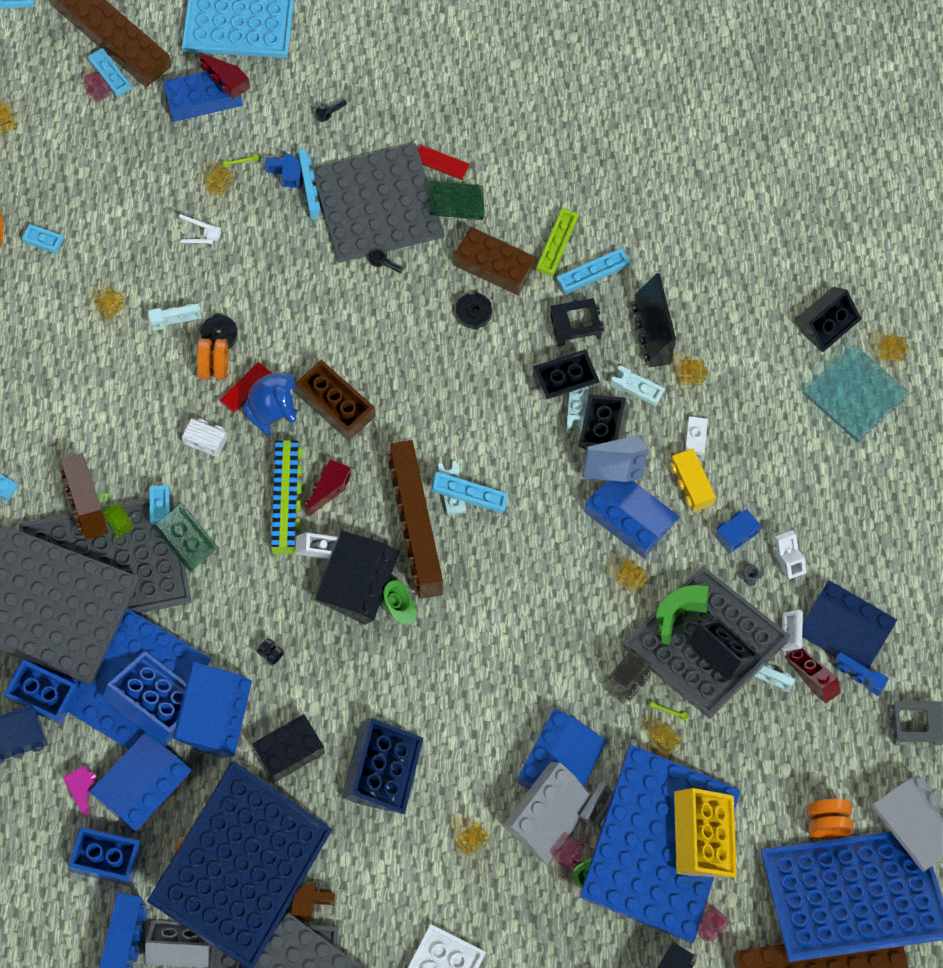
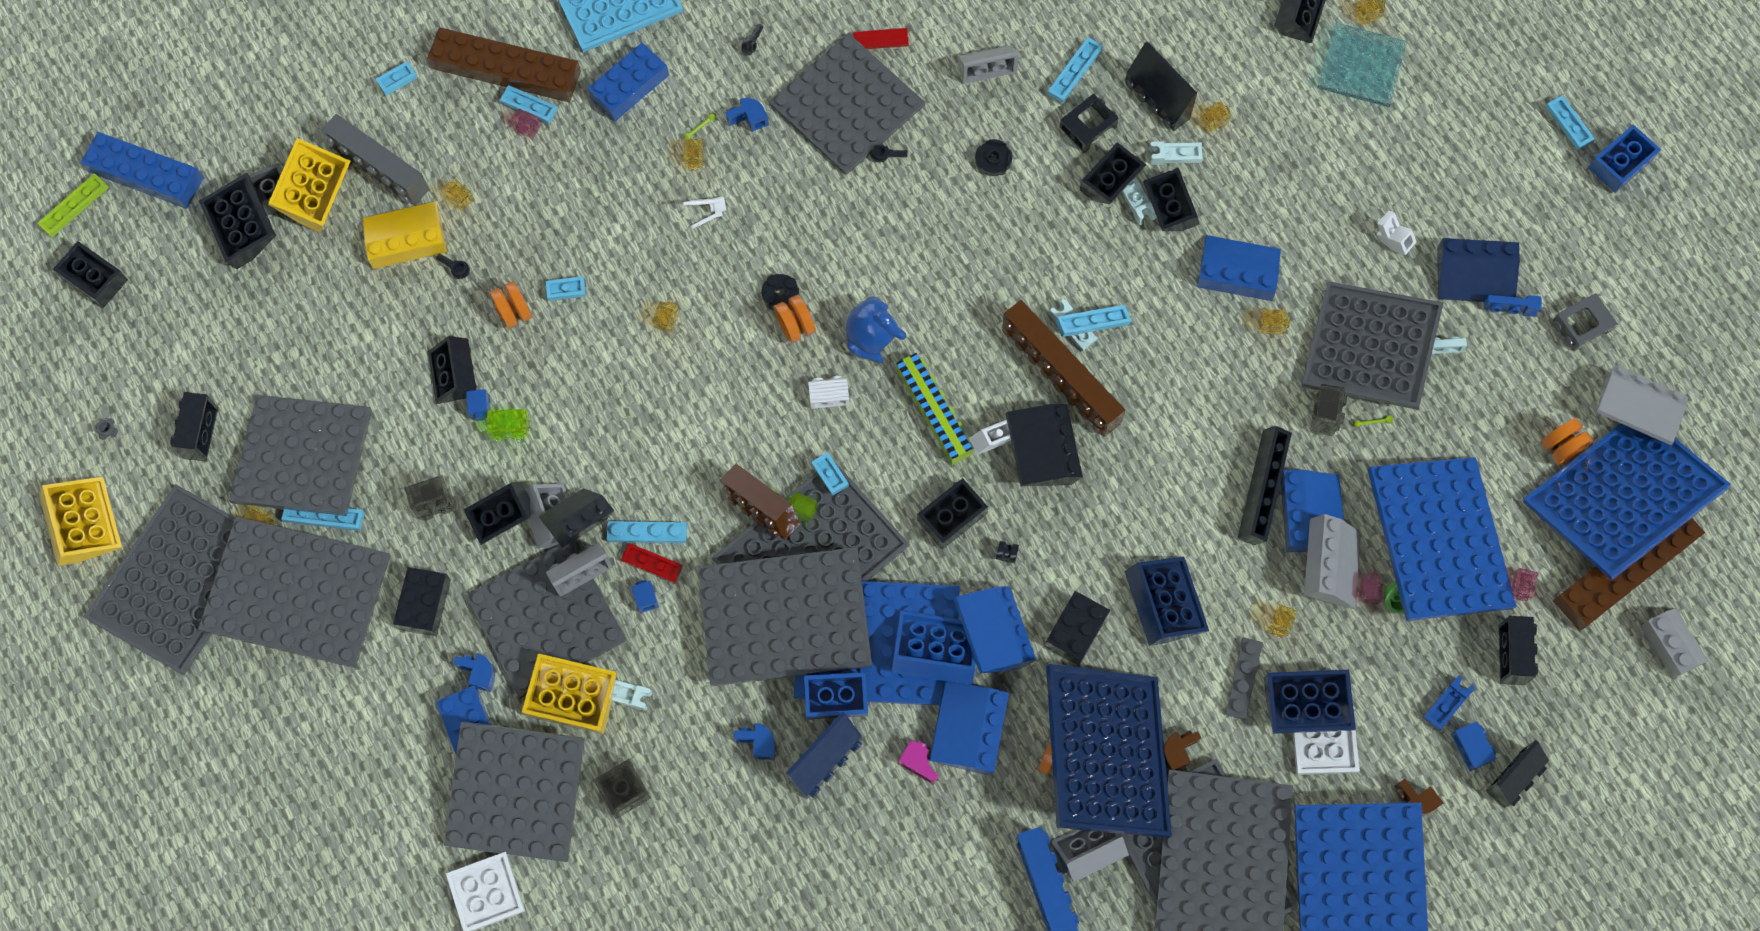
camera: 25 degrees left, 5 degrees up
blue brick [68,827,143,886] -> none
light aqua plate [148,304,202,331] -> none
clear green plate [153,503,219,572] -> none
dark red slope [199,53,250,99] -> none
red tile [220,362,272,414] -> none
reddish brown brick [294,359,375,441] -> none
medium azure plate [298,148,321,220] -> none
dark red slope [305,459,352,516] -> none
bright green piece [381,580,417,625] -> none
clear green plate [429,181,484,220] -> none
reddish brown brick [453,227,536,296] -> none
lime plate [536,208,579,277] -> none
light grey plate [580,783,613,828] -> none
sand blue slope [582,435,649,482] -> none
clear yellow brick [649,722,682,757] -> none
bright green arch [656,585,709,644] -> none
yellow brick [669,448,716,512] -> none
yellow slope [674,788,737,878] -> none
white plate [685,416,708,456] -> none
black slope [687,619,762,680] -> none
blue brick [715,509,761,554] -> none
dark grey plate [739,564,763,586] -> none
white plate [781,610,803,652] -> none
dark red slope [785,648,841,704] -> none
none -> black brick [917,478,988,550]
none -> light grey slope [958,45,1018,84]
none -> dark grey plate [1225,637,1263,720]
none -> black brick [1237,426,1292,545]
none -> dark blue slope [1264,669,1356,734]

